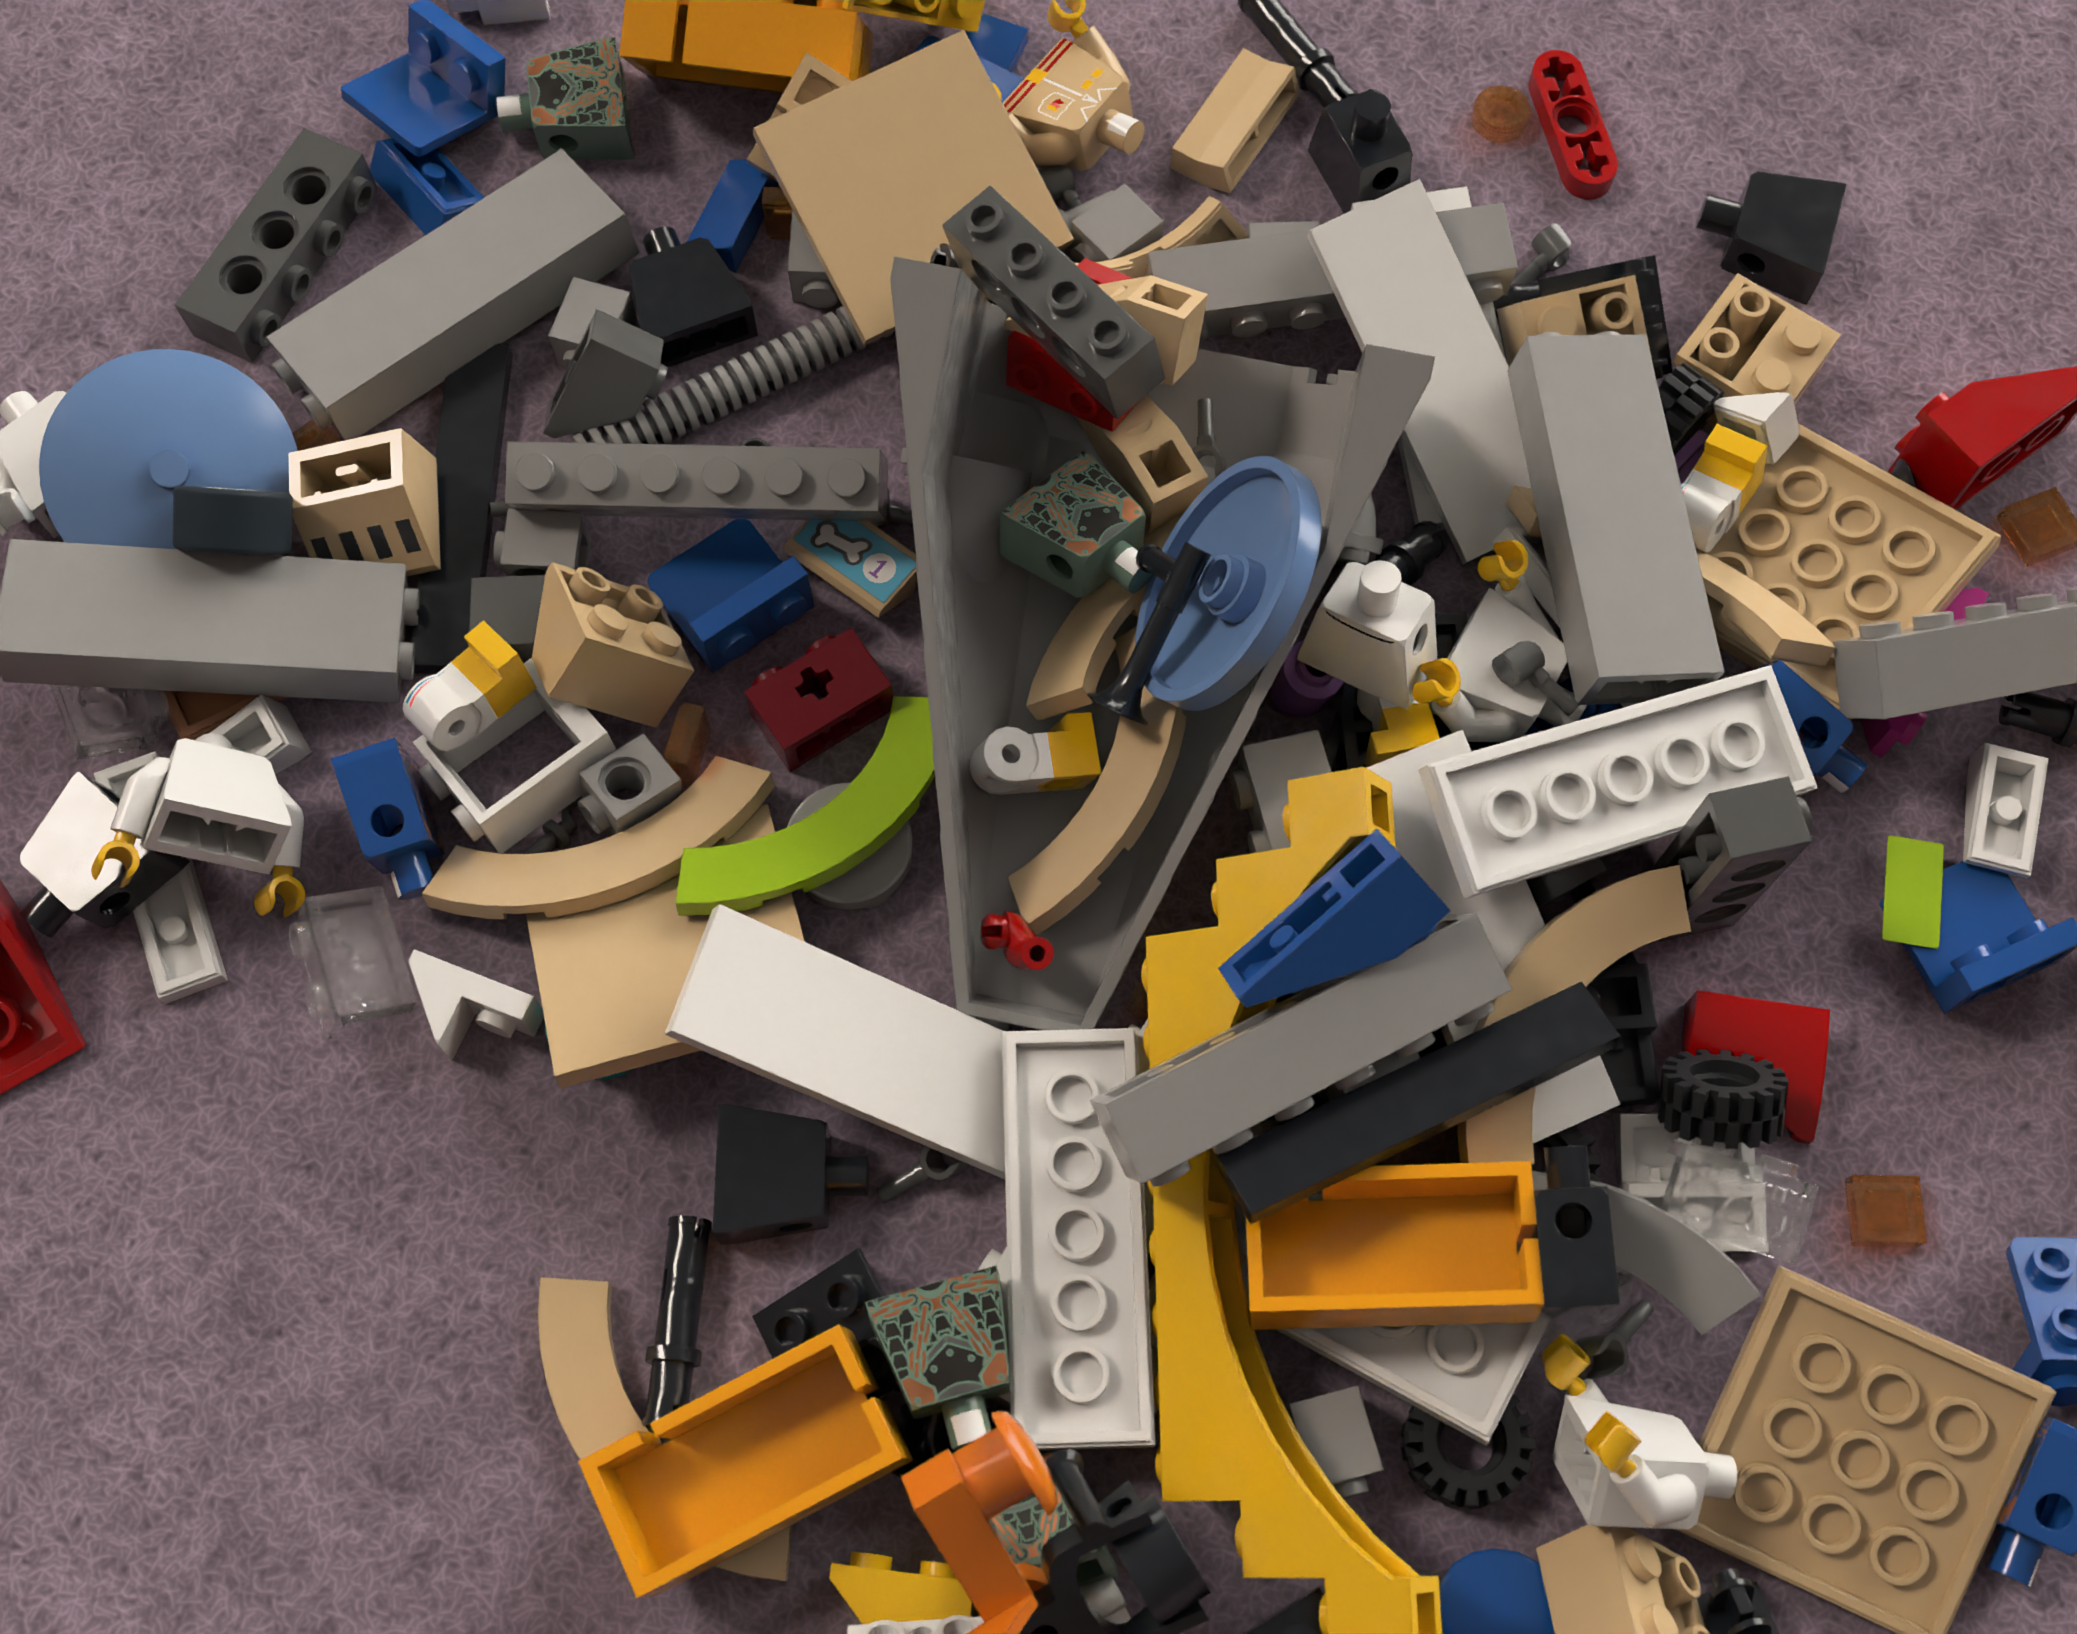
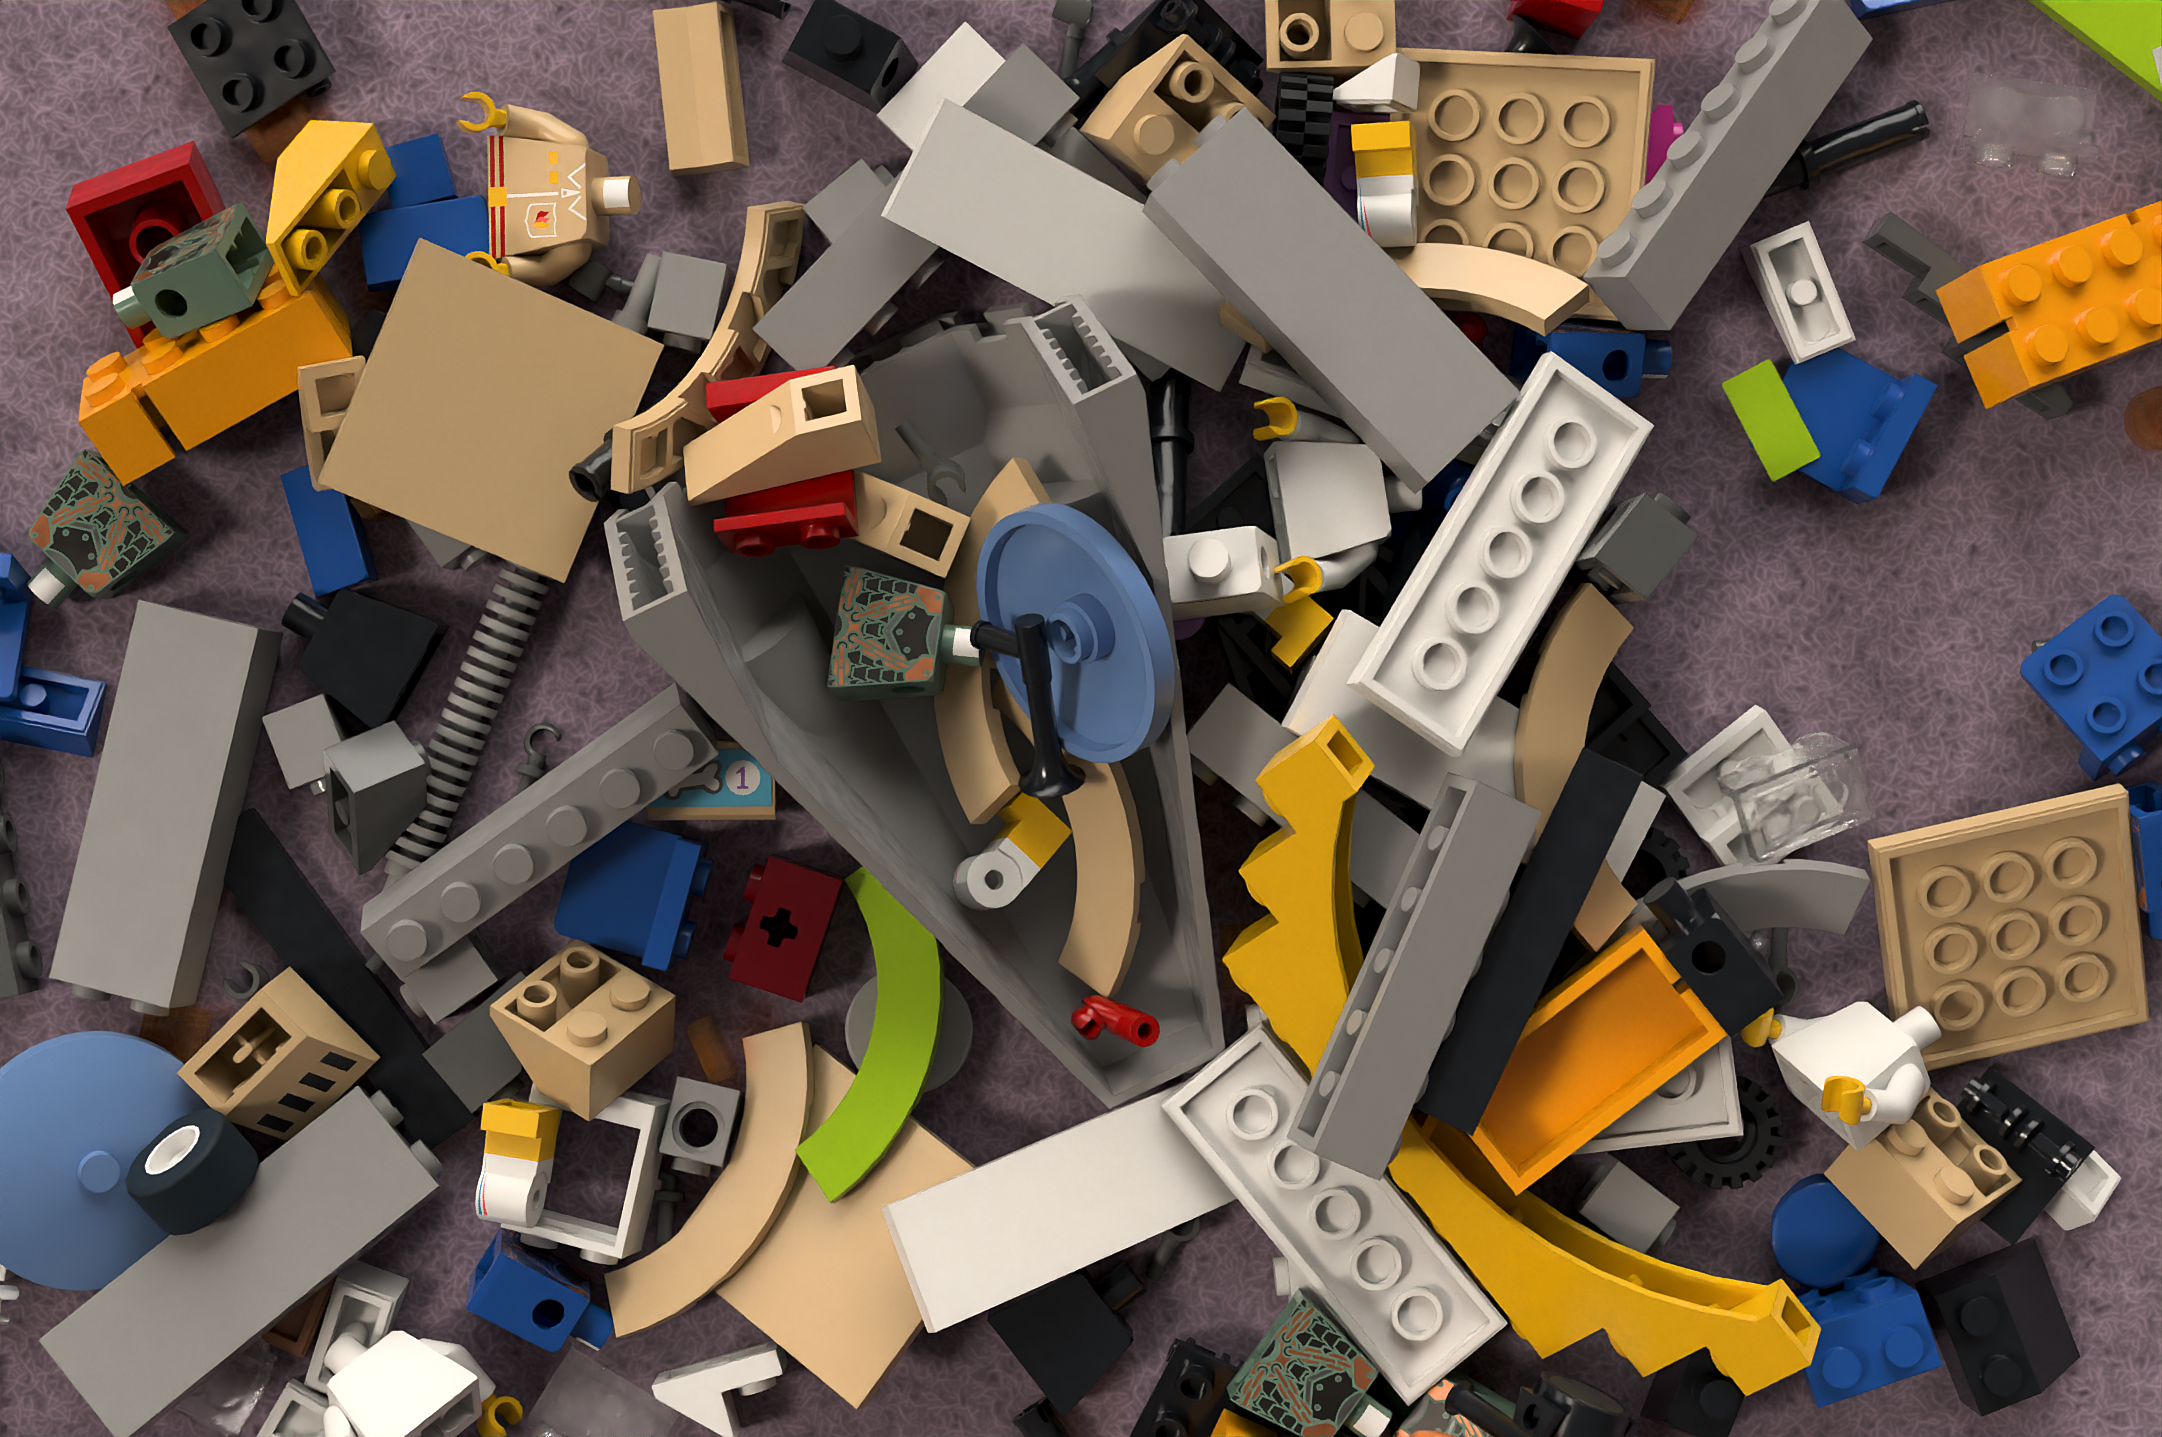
camera: 40 degrees left, 20 degrees up
dark grey brick [942,186,1165,419] -> none
blue slope [1218,829,1451,1008] -> none
dark grey hand [1492,641,1579,716] -> none
black tyre [1658,1049,1788,1149] -> none
red slope [1682,990,1830,1144] -> none
clear orange tile [1845,1175,1927,1247] -> none

